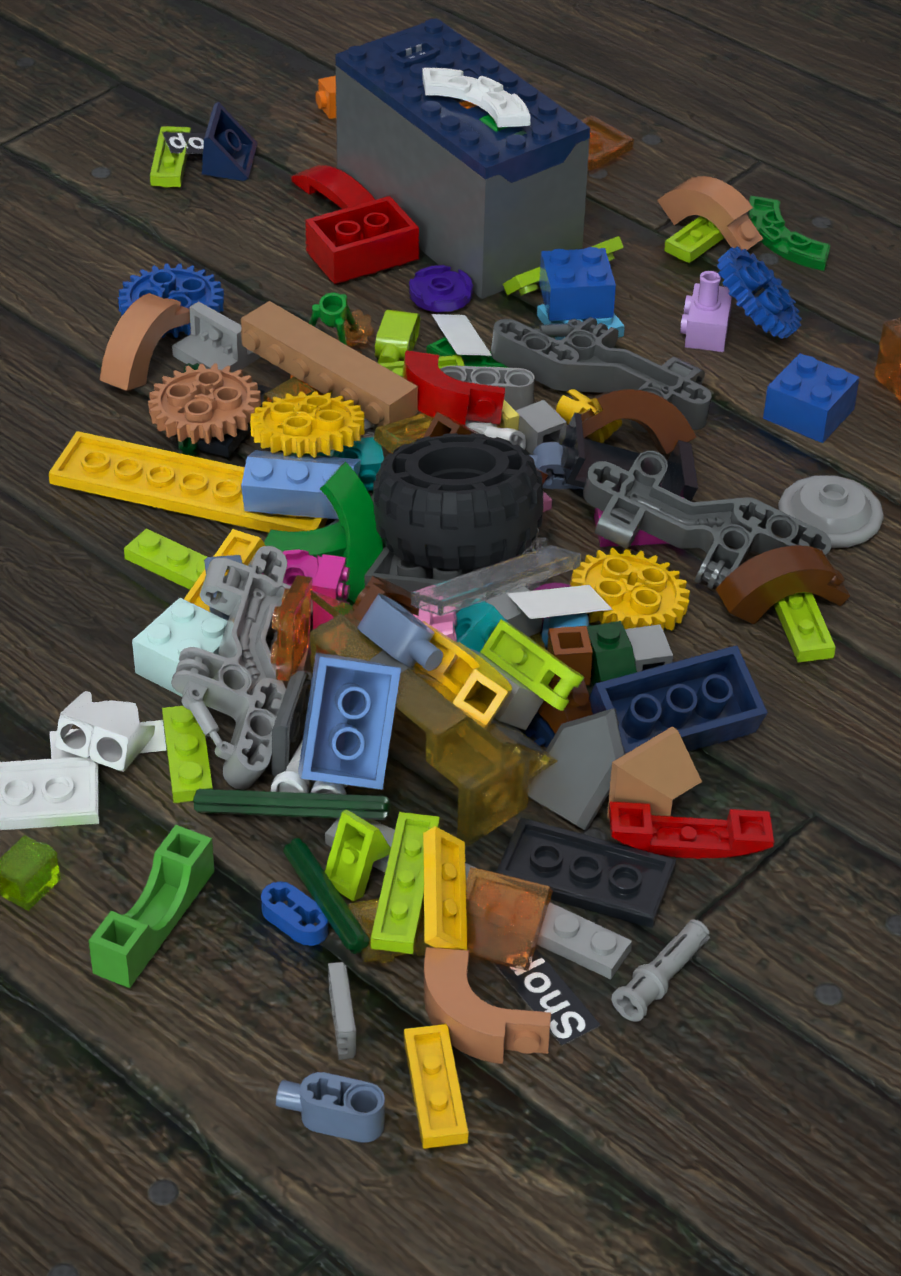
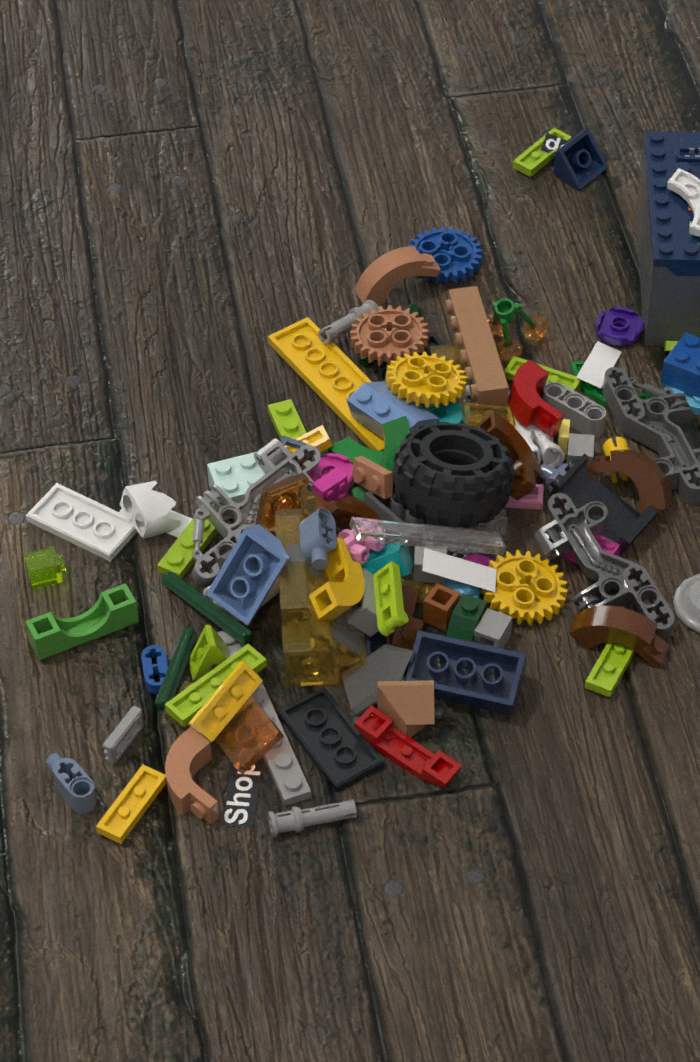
camera: 40 degrees right, 5 degrees up
light grey bracket [172,301,261,373] -> none
red slope [291,165,375,209] -> none
red brick [305,196,419,284] -> none
lime piece [375,309,420,364] -> none
none -> light grey pin [318,300,379,344]
none -> nougat plate [352,456,393,499]

